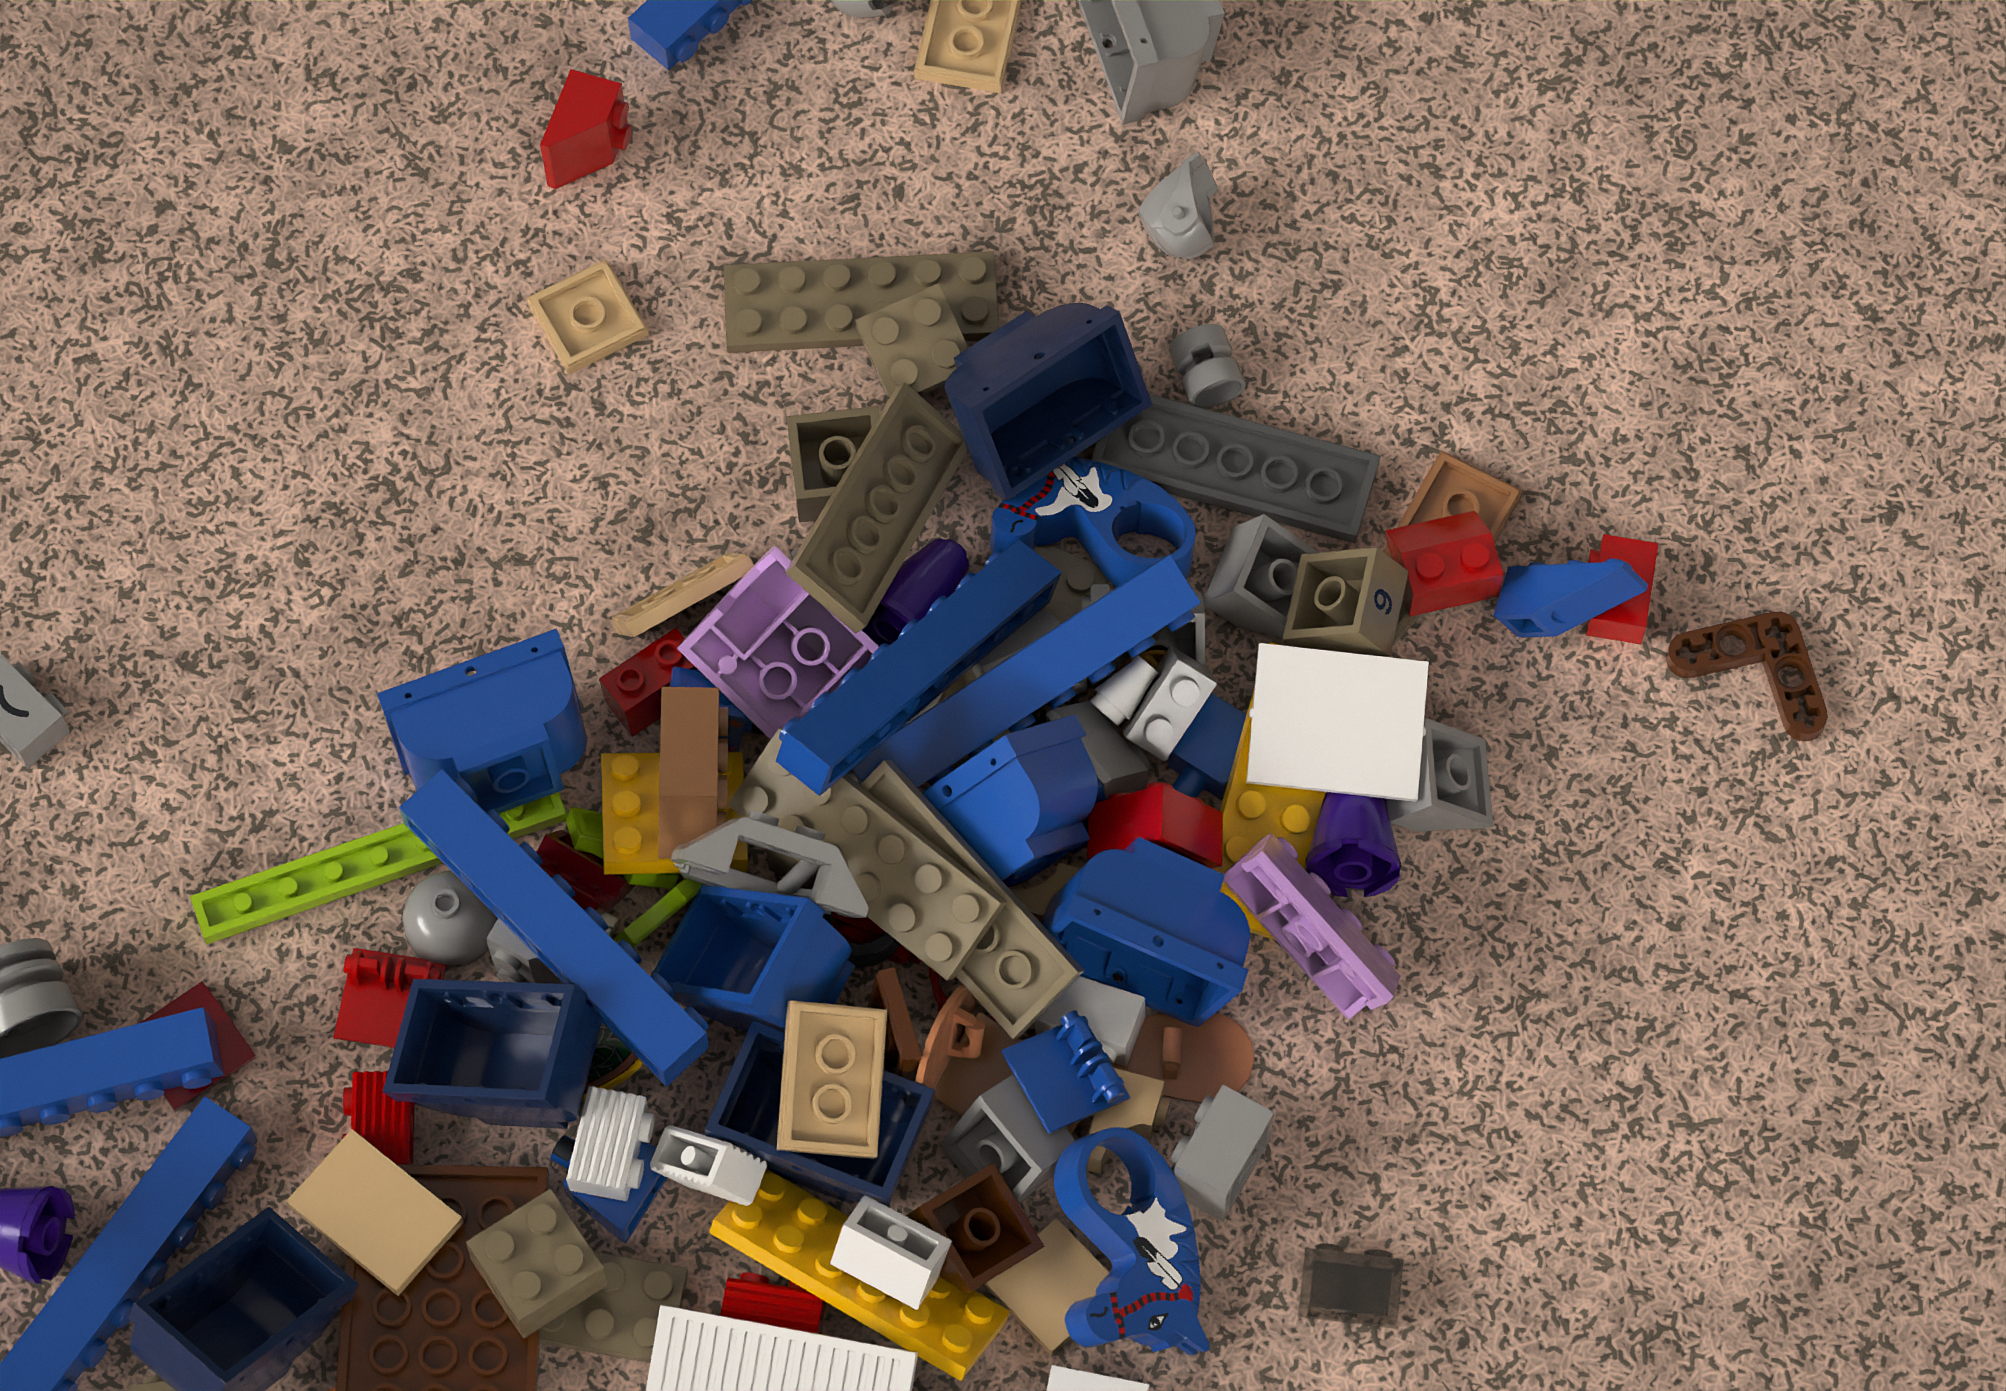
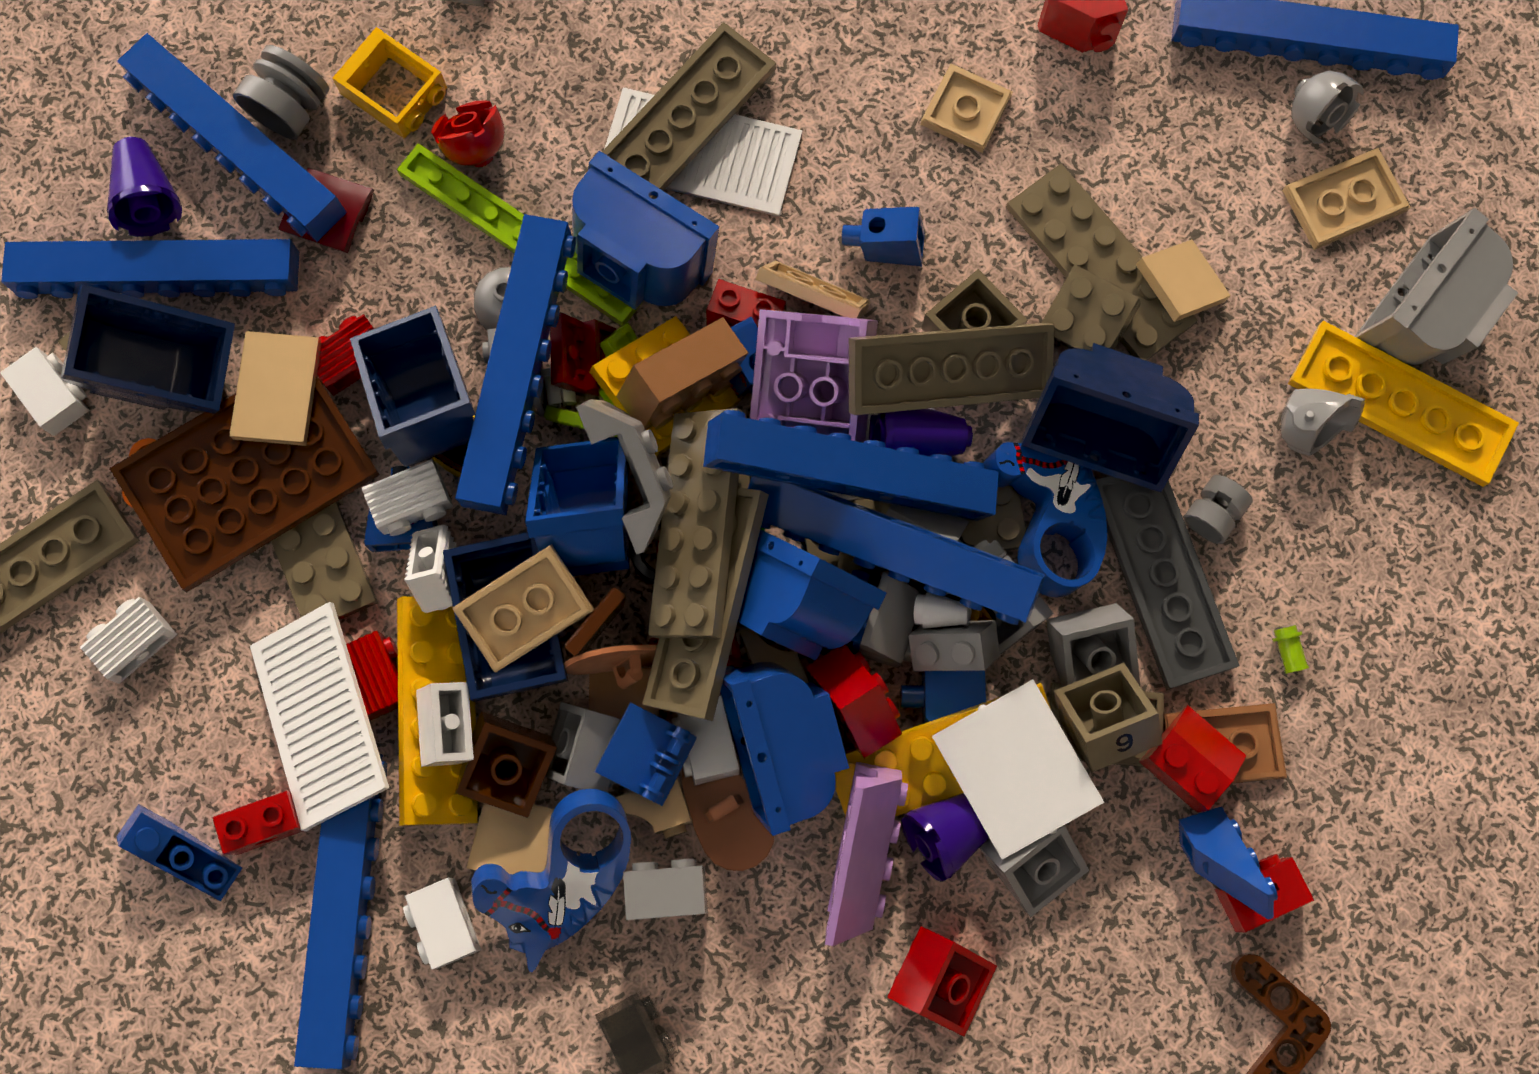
camera: 55 degrees right, 10 degrees up
red hinge [333,948,447,1048] -> none
dark tan brick [466,1189,607,1339] -> none
none -> yellow window [332,27,447,139]
none -> red cylinder [431,100,505,167]
none -> dark tan plate [586,22,776,199]
none -> white window [604,87,802,217]
none -> blue torso [842,207,925,267]
none -> red slope [887,926,997,1037]
none -> tan tile [1136,240,1231,322]
none -> lime pin [1272,625,1309,674]
none -> yellow plate [1288,320,1519,487]

